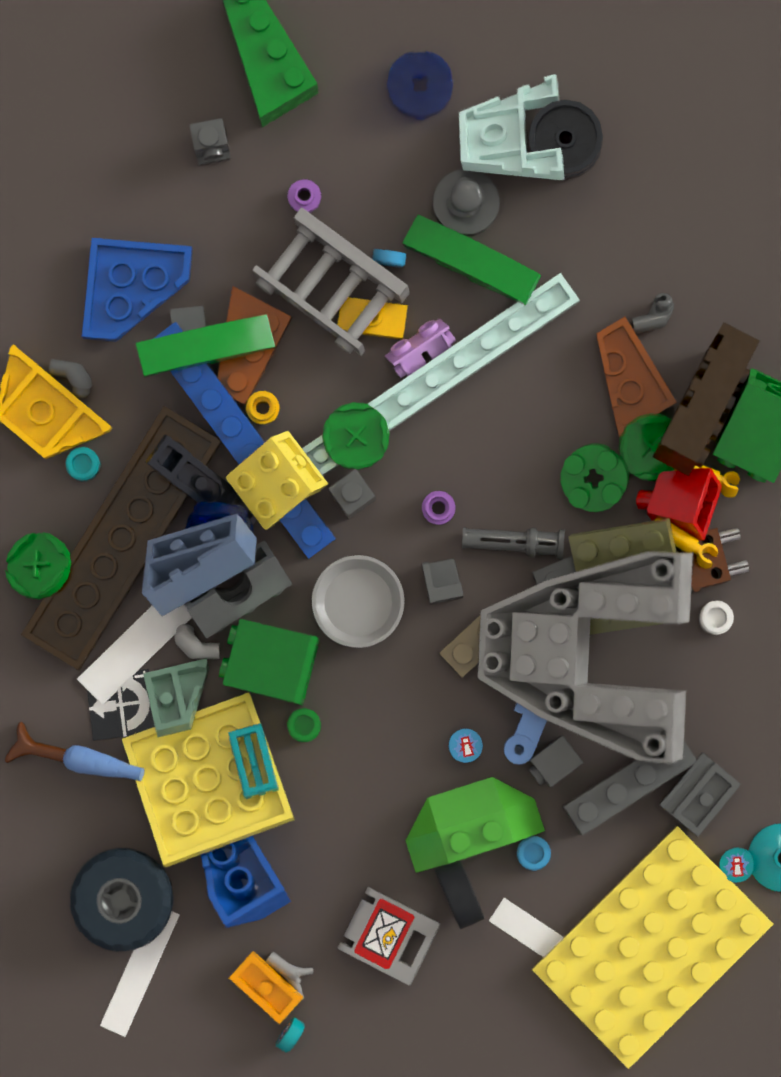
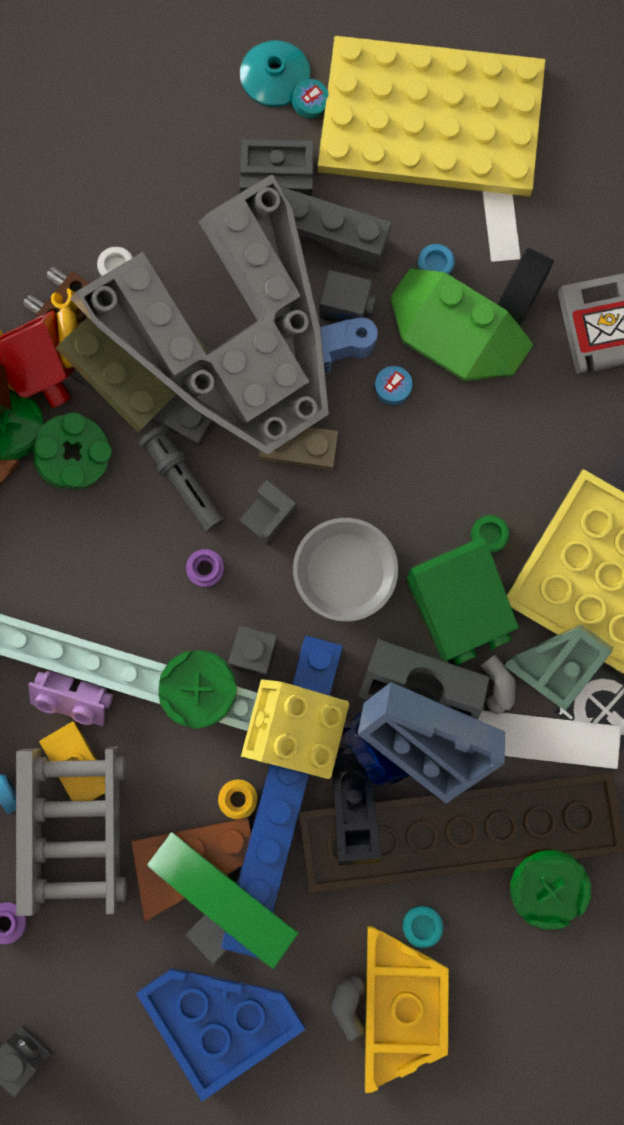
camera: 130 degrees left, 5 degrees down
teal tile [228,723,279,799] -> none

